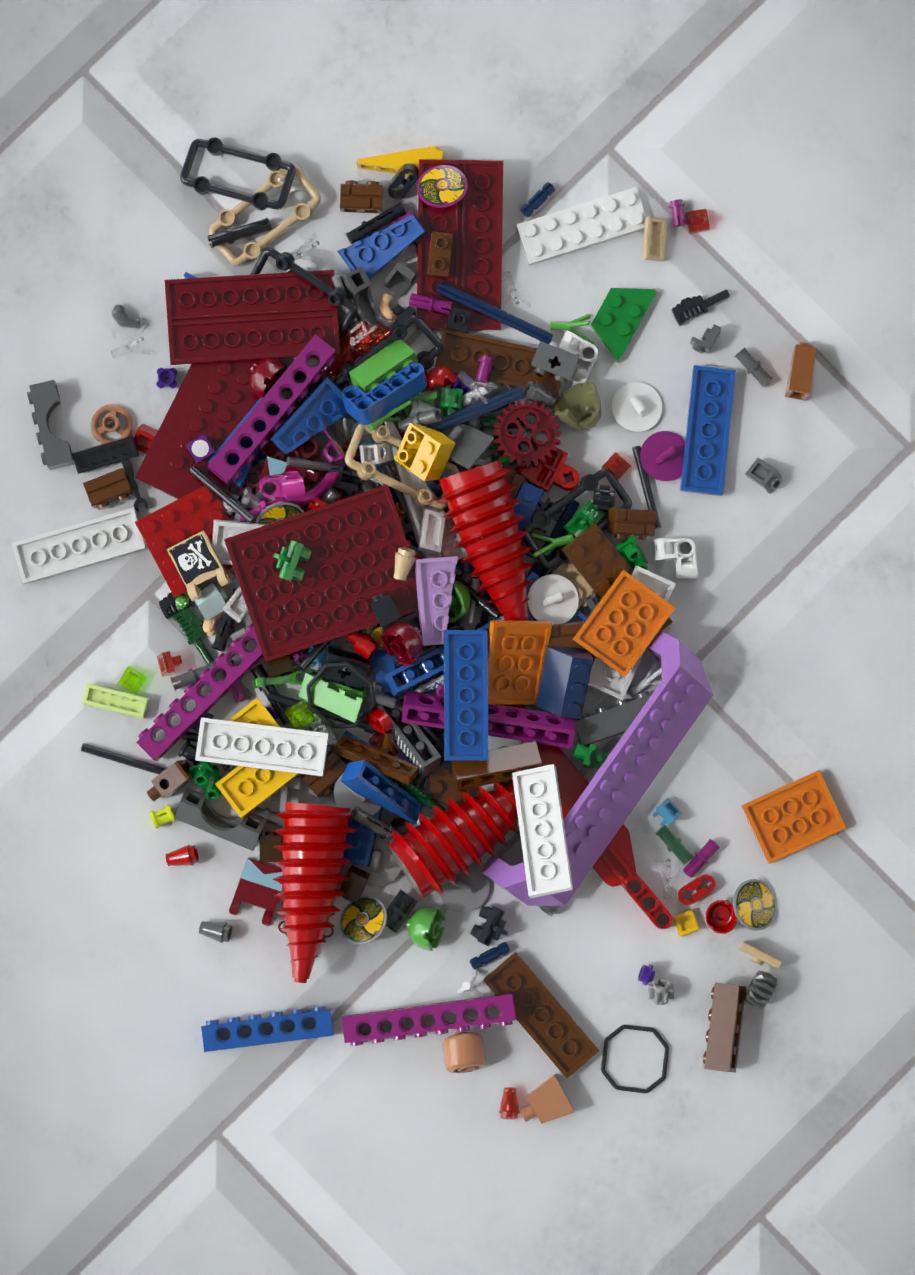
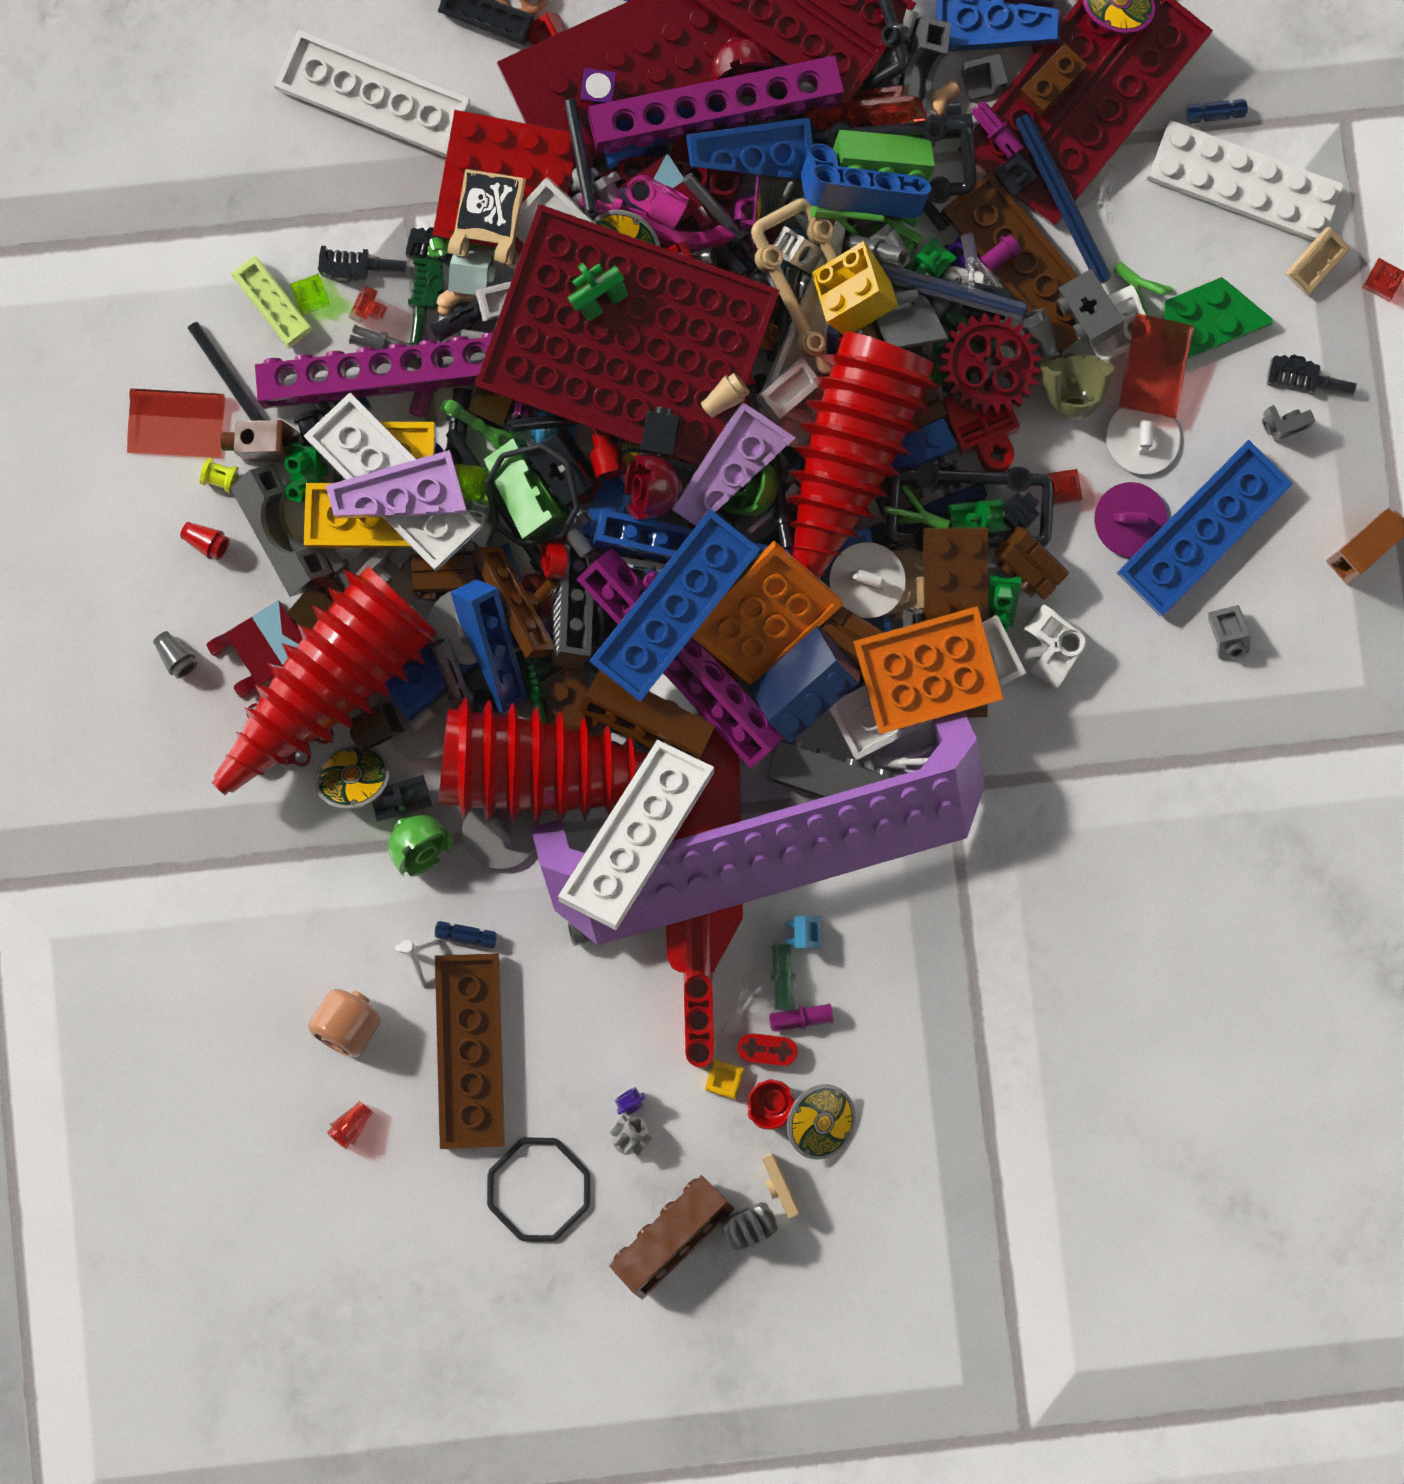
camera: 30 degrees right, 0 degrees up
reddish brown brick [83,468,133,510] -> none
black piece [122,459,148,512] -> none
blue brick [201,1006,334,1052] -> none
magenta brick [341,993,517,1046] -> none
red hair [425,366,458,391] -> none
black hips [470,906,509,947] -> none
nougat torso [520,1075,574,1124] -> none
green hips [573,744,607,769] -> none
black bar [632,446,661,529] -> none
magenta pin [668,199,687,227] -> none
dark grey pin [735,347,773,387] -> none
orange plate [741,770,846,864] -> none
none -> clear red piece [127,388,225,458]
none -> black piece [318,245,407,283]
none -> lavender wing [326,450,468,519]
none -> clear red piece [1118,313,1194,419]

